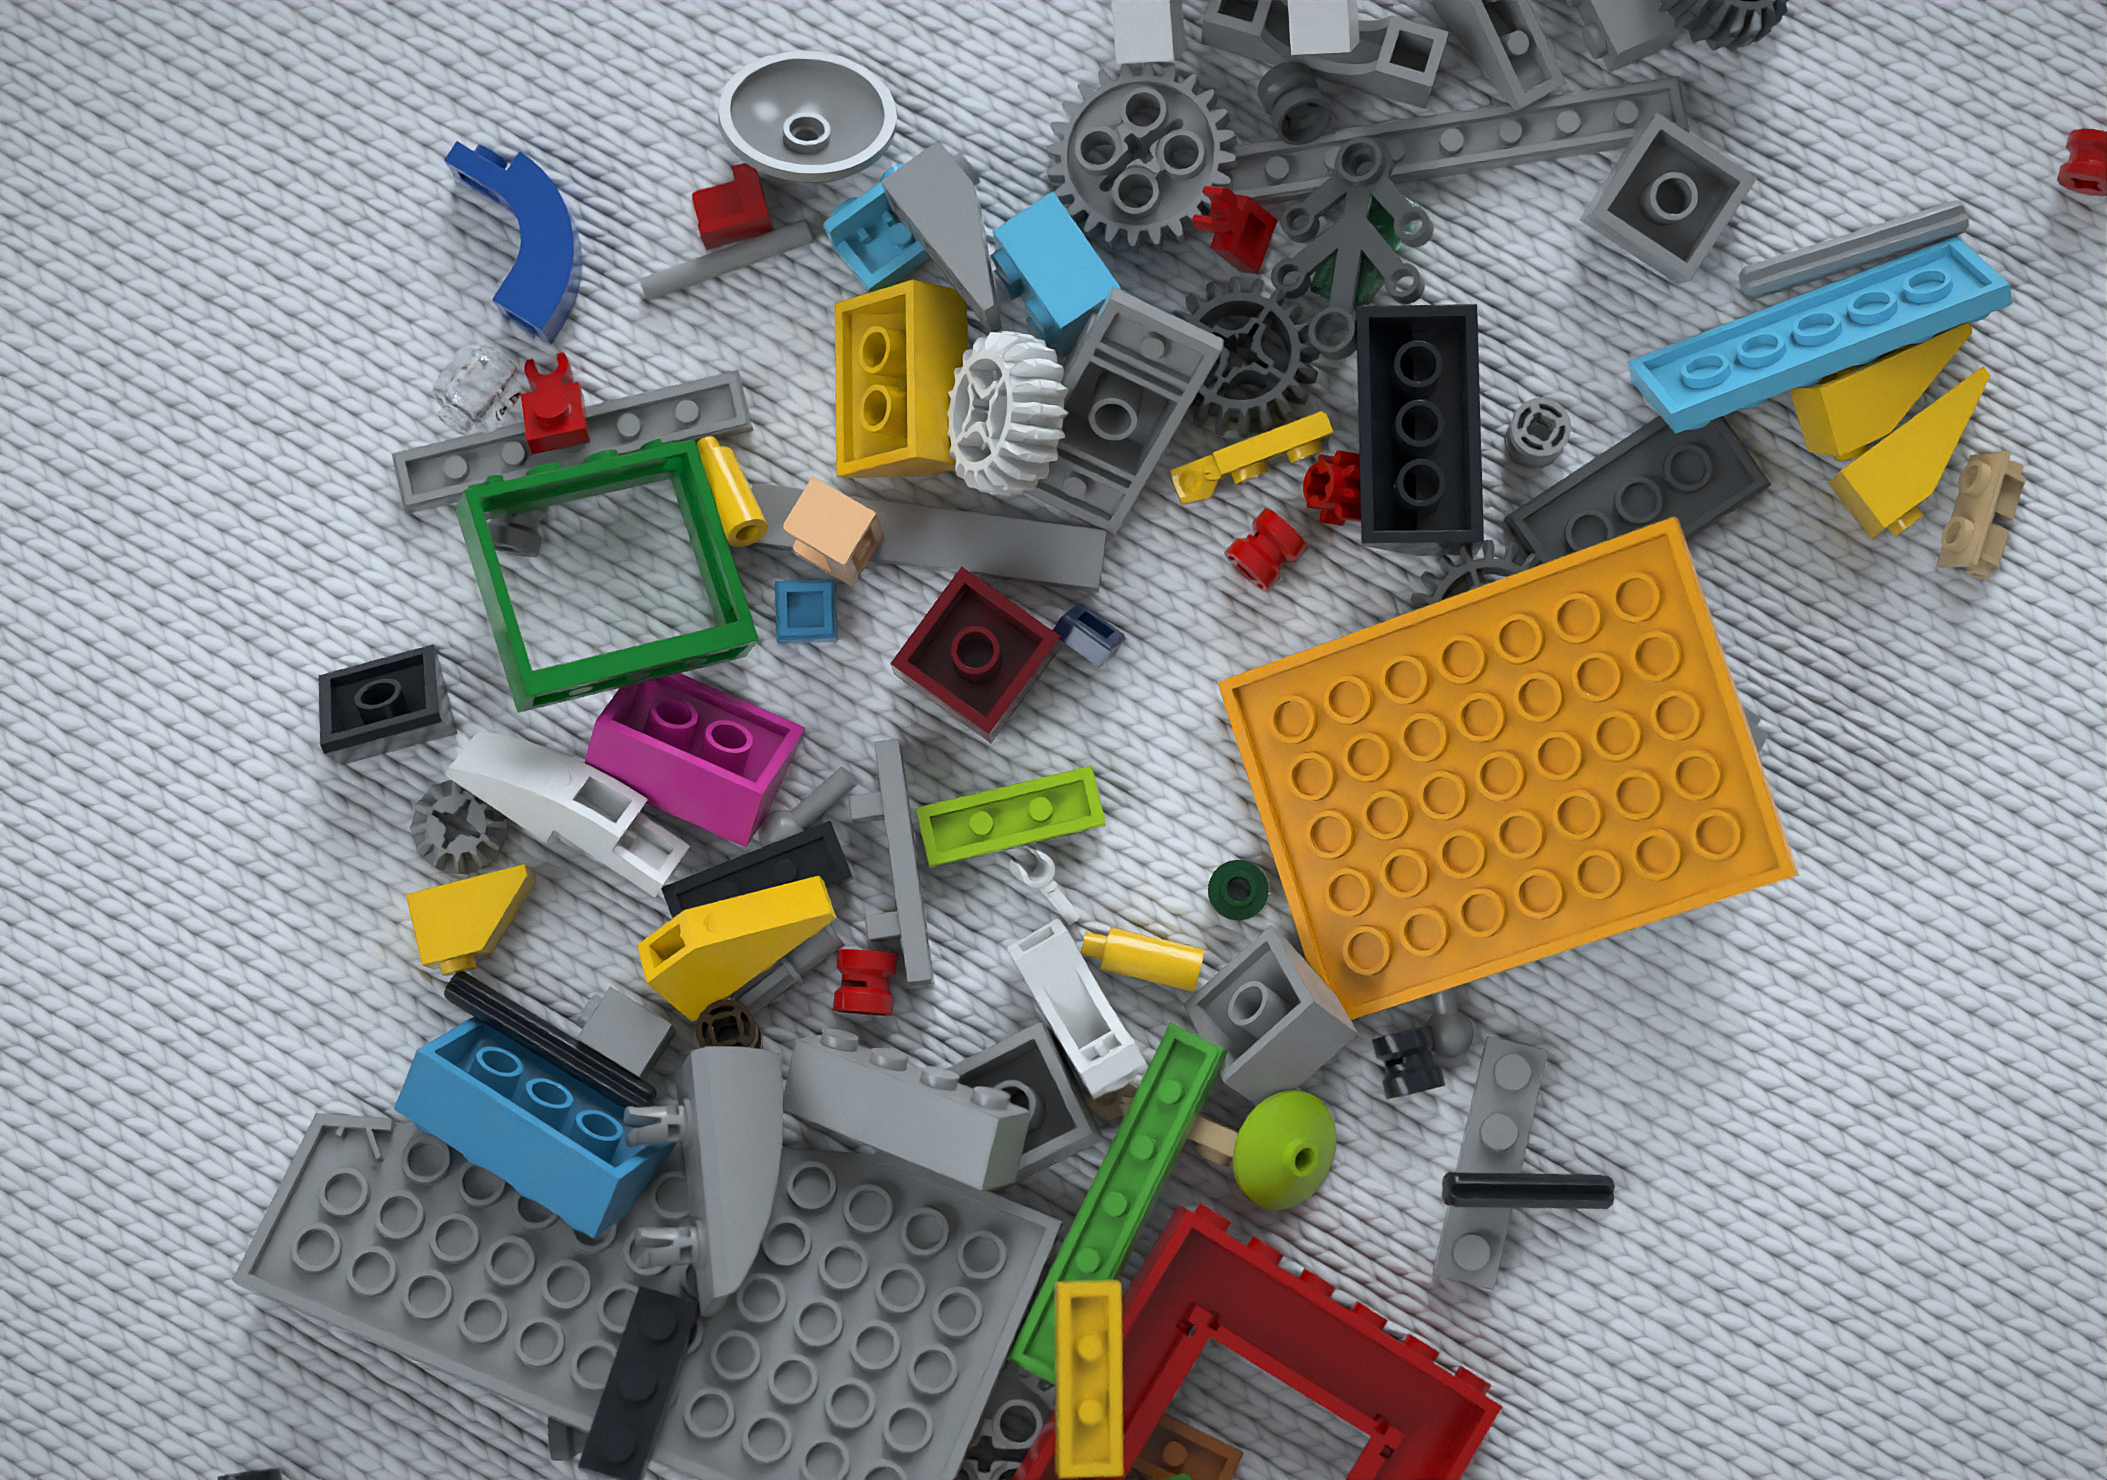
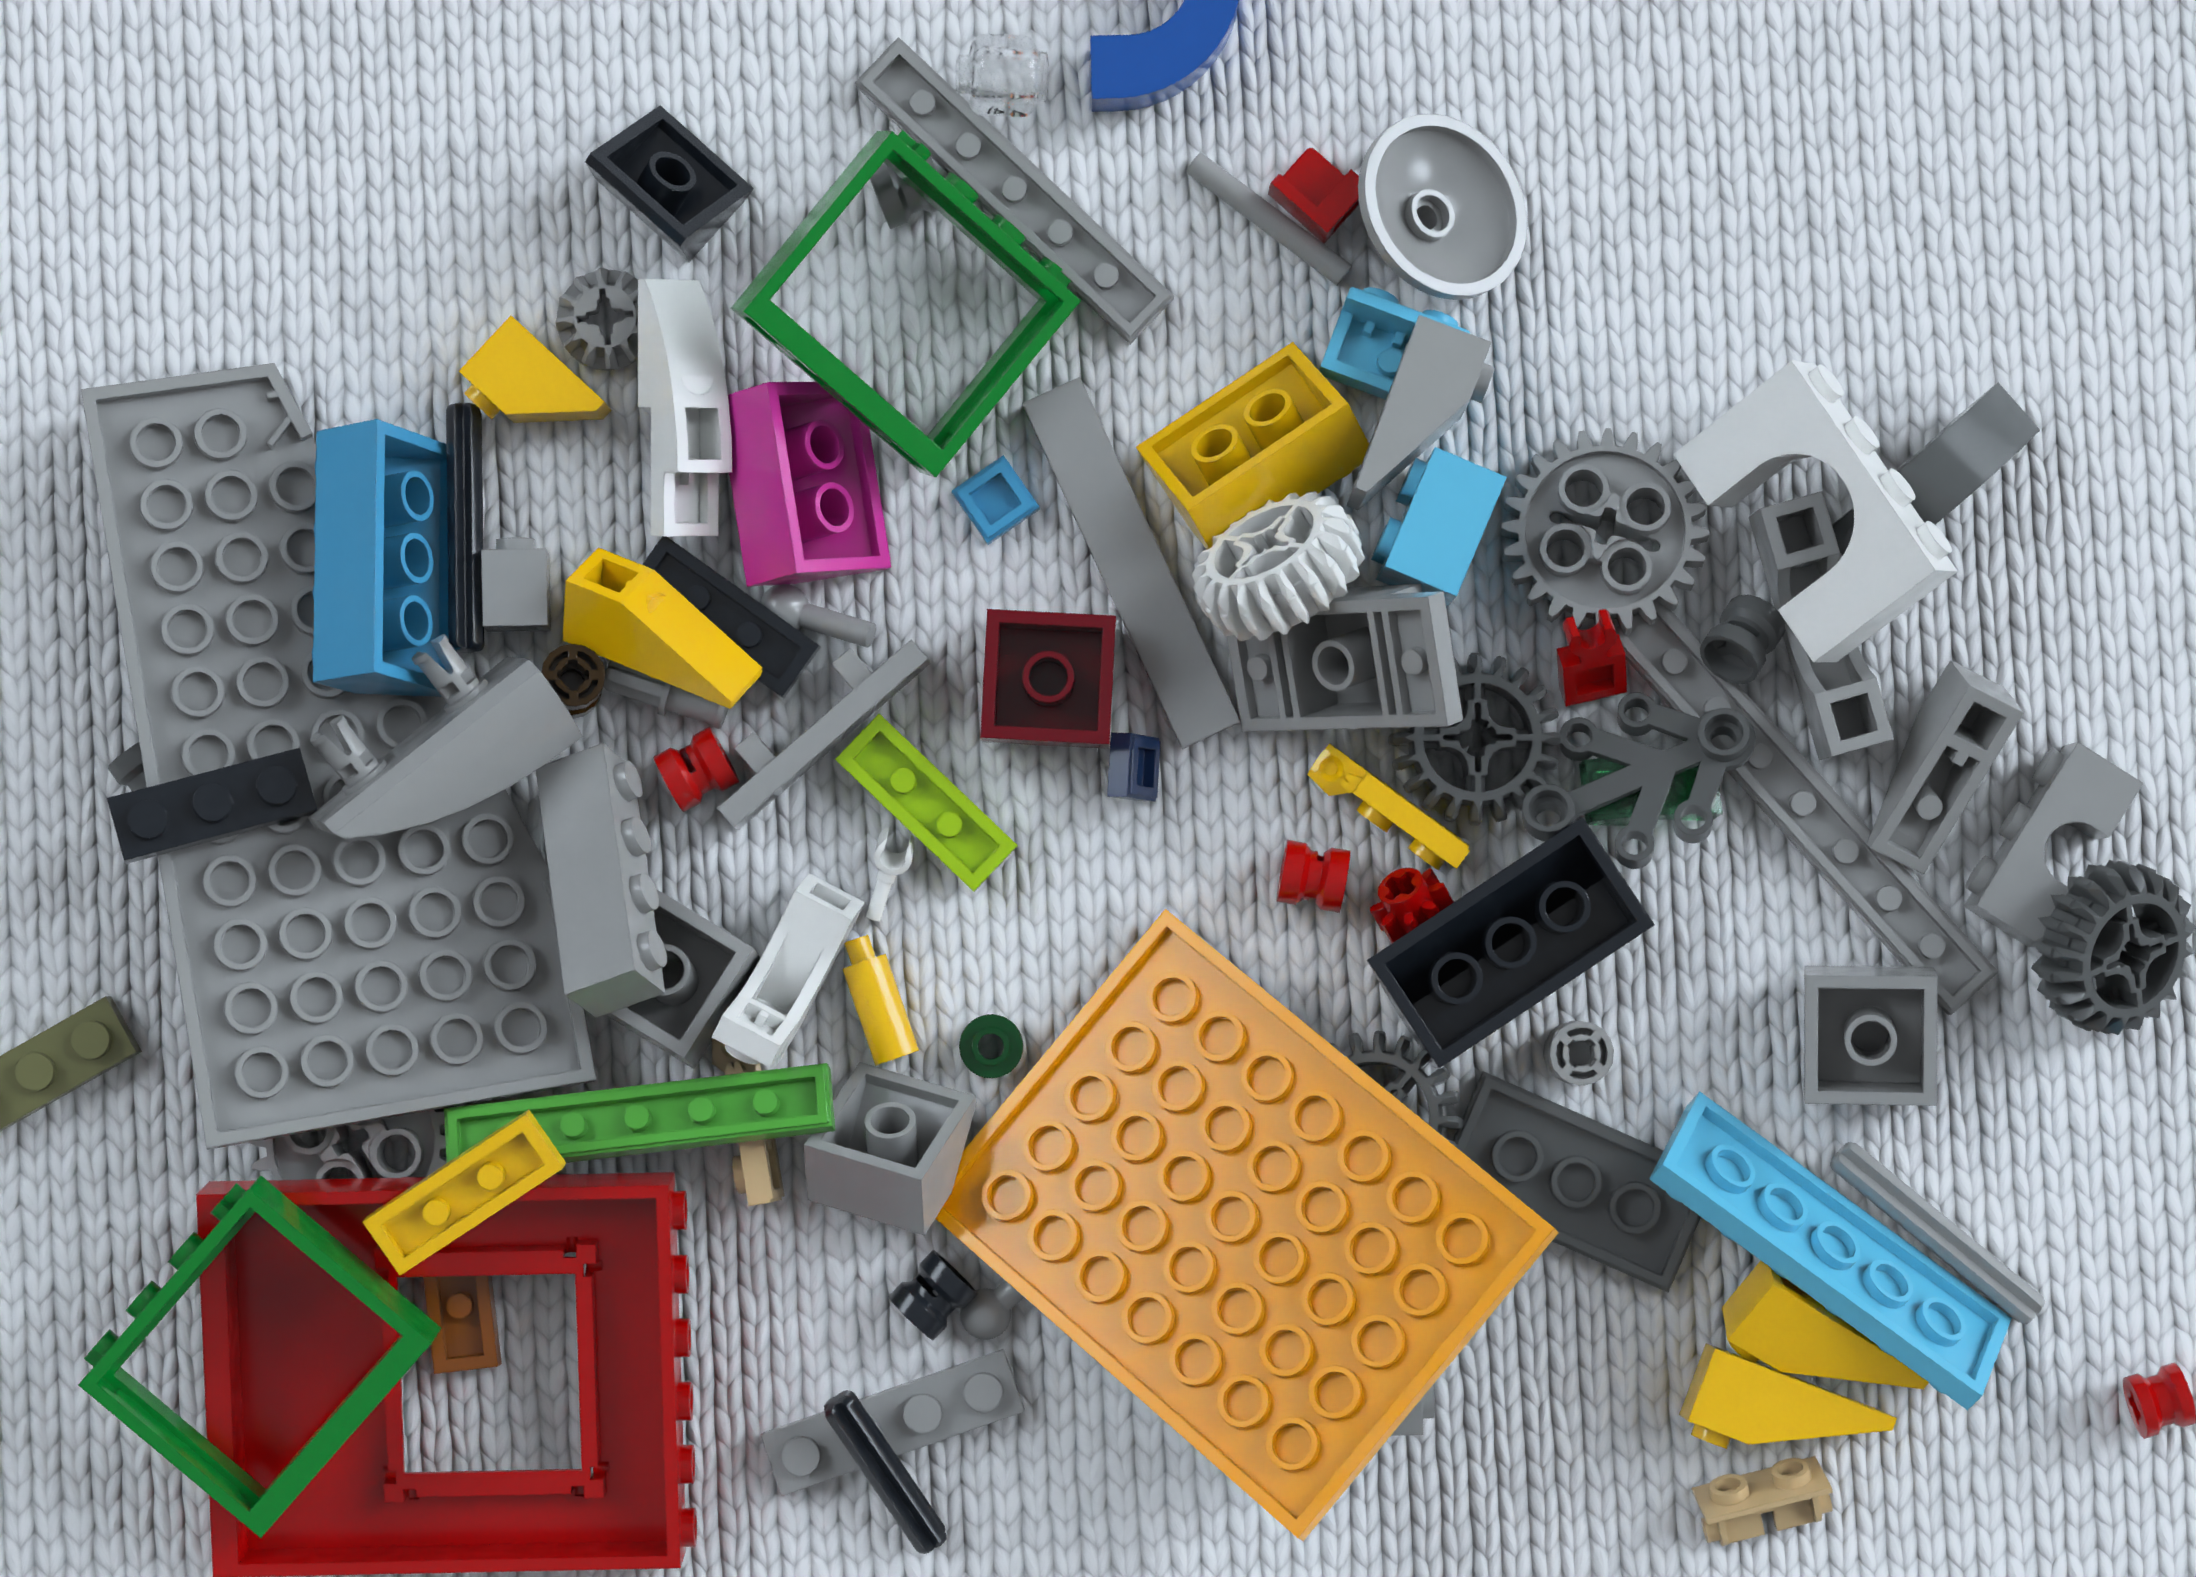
camera: 50 degrees right, 5 degrees up
red plate [520,352,590,455] -> none
yellow cylinder [696,436,768,547] -> none
light nougat panel [783,476,884,587] -> none
lime dish [1233,1090,1337,1211] -> none

